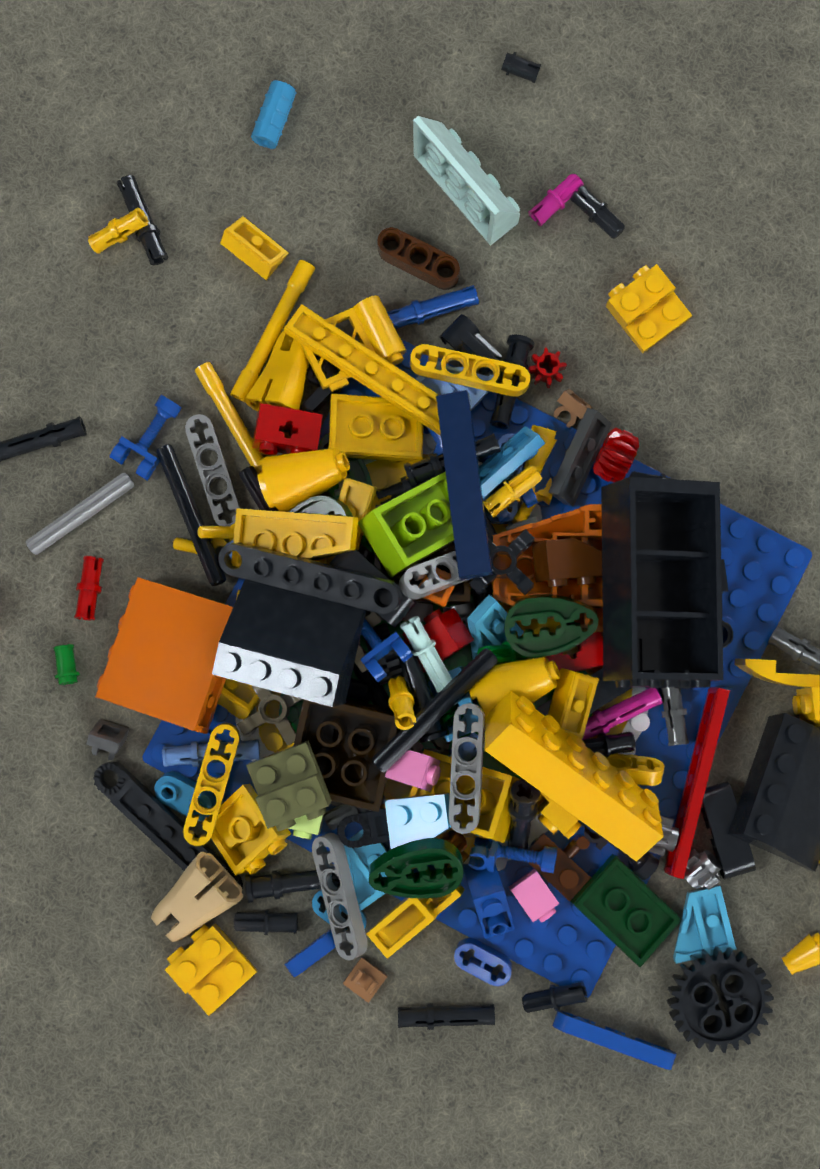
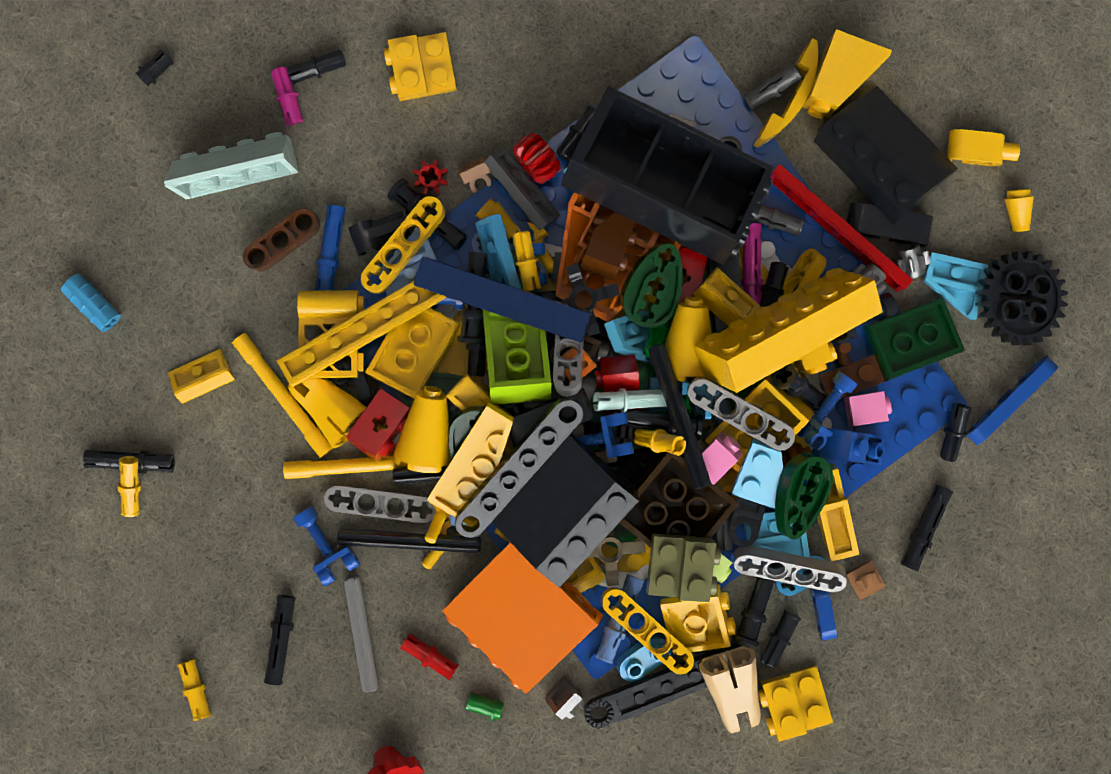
camera: 70 degrees left, 5 degrees up
blue beam [454,938,512,986] -> none

